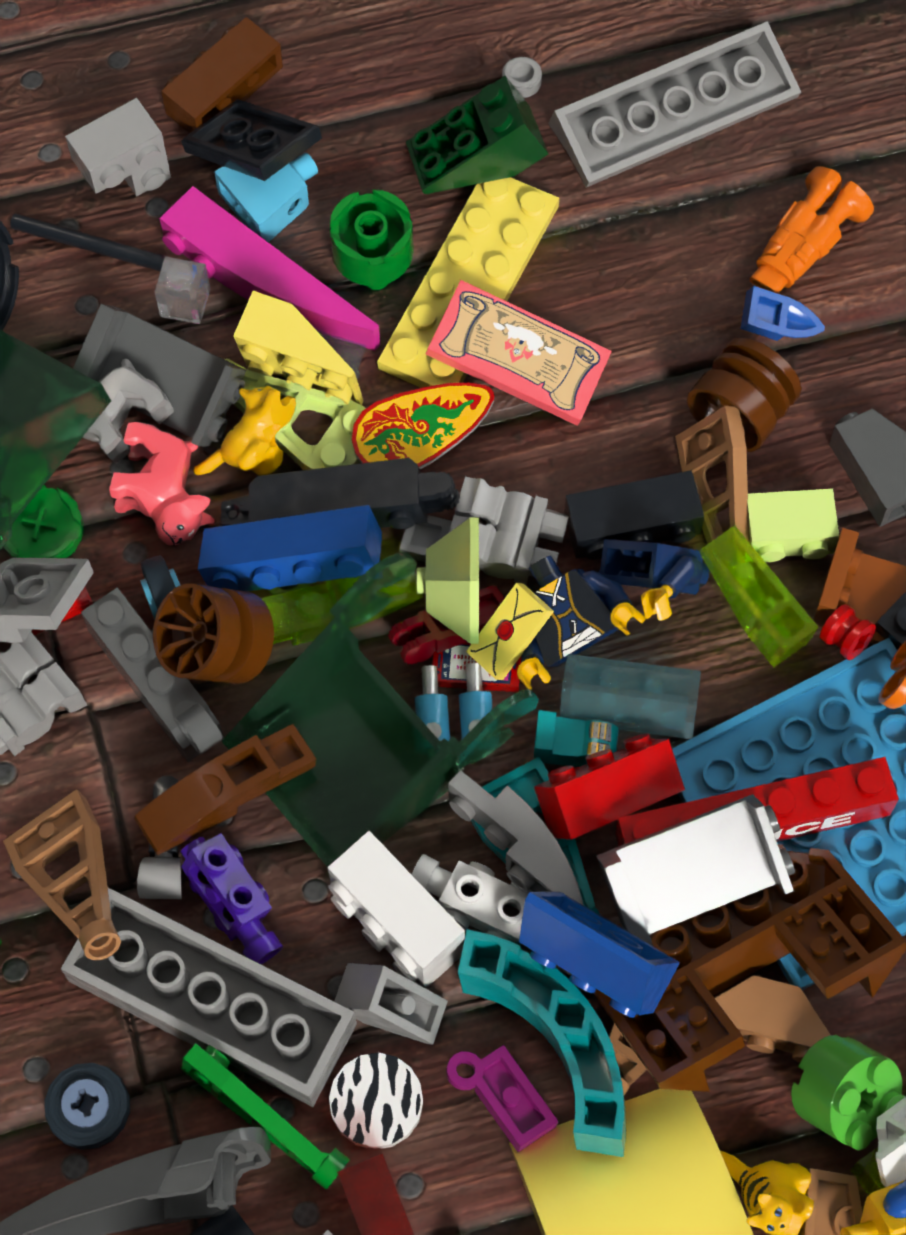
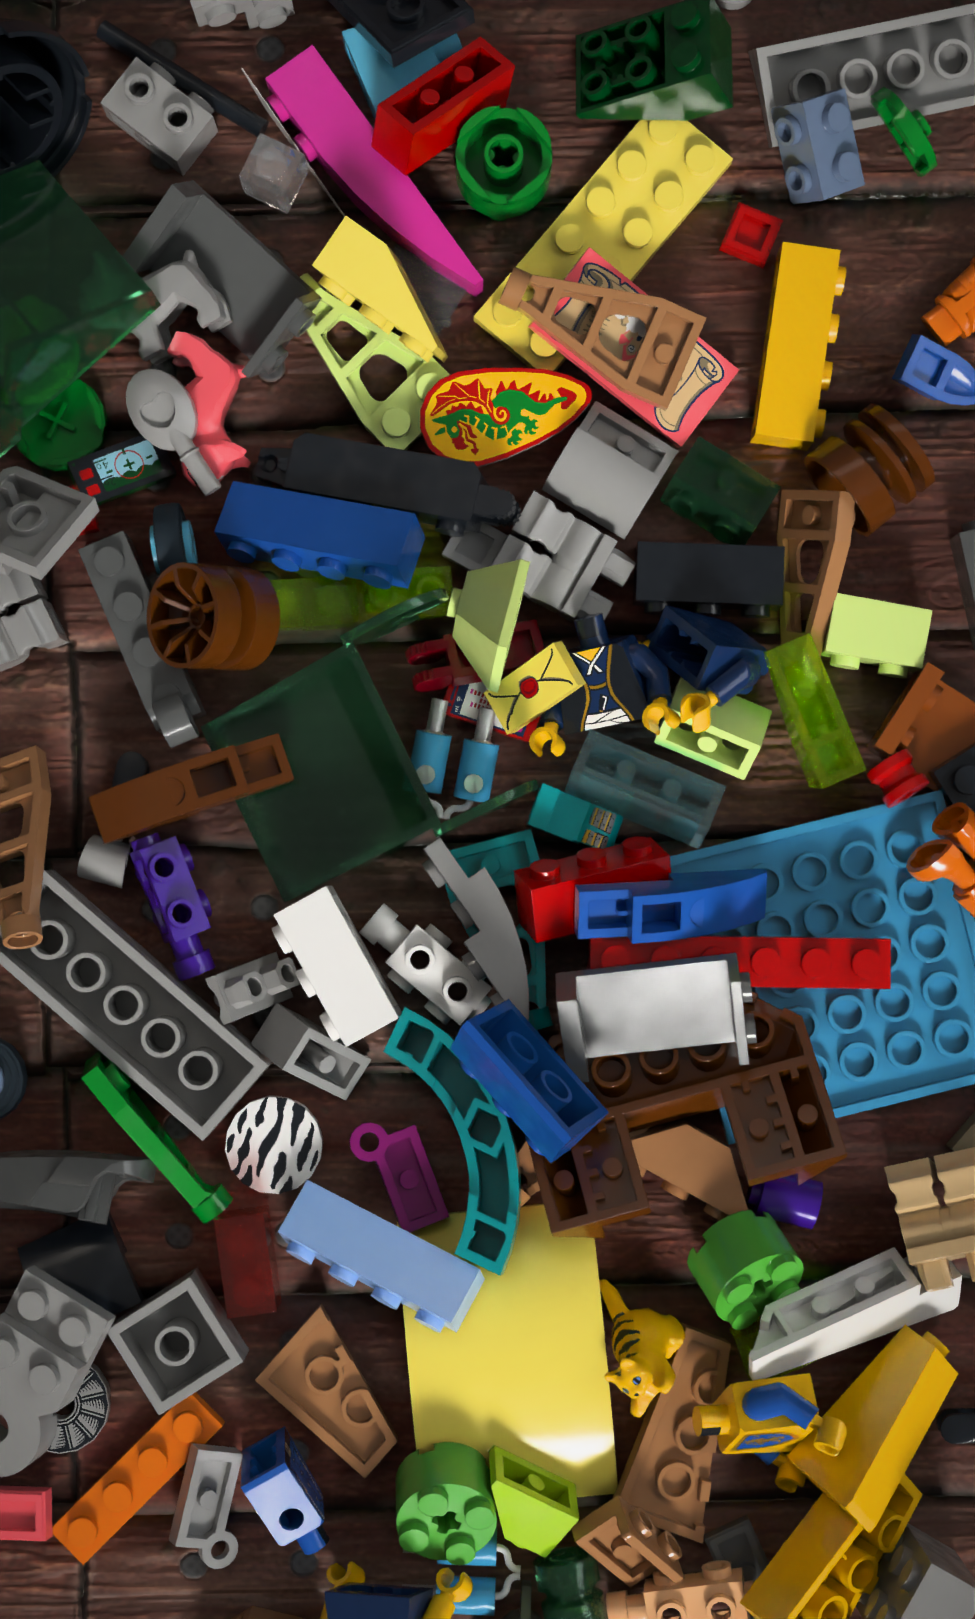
camera: 10 degrees right, 20 degrees up
yellow animal [193,386,296,476] -> none
none -> tile [66,435,176,506]
none -> light grey brick [100,57,218,176]
none -> light grey piece [126,369,221,496]
none -> light grey hips [205,952,300,1025]
none -> white sticker [241,68,345,217]
none -> light blue brick [278,1180,485,1333]
none -> red brick [371,36,515,176]
none -> medium nougat plate [498,266,706,411]
none -> light grey brick [542,401,678,540]
none -> blue slope [574,869,767,944]
none -> yellowish green brick [654,677,772,780]
none -> clear green bracket [660,436,781,545]
none -> red tile [719,202,783,268]
none -> dark purple brick [746,1175,823,1230]
none -> yellow brick [750,242,846,451]
none -> sand blue bracket [771,88,865,204]
none -> green plate [870,87,938,178]

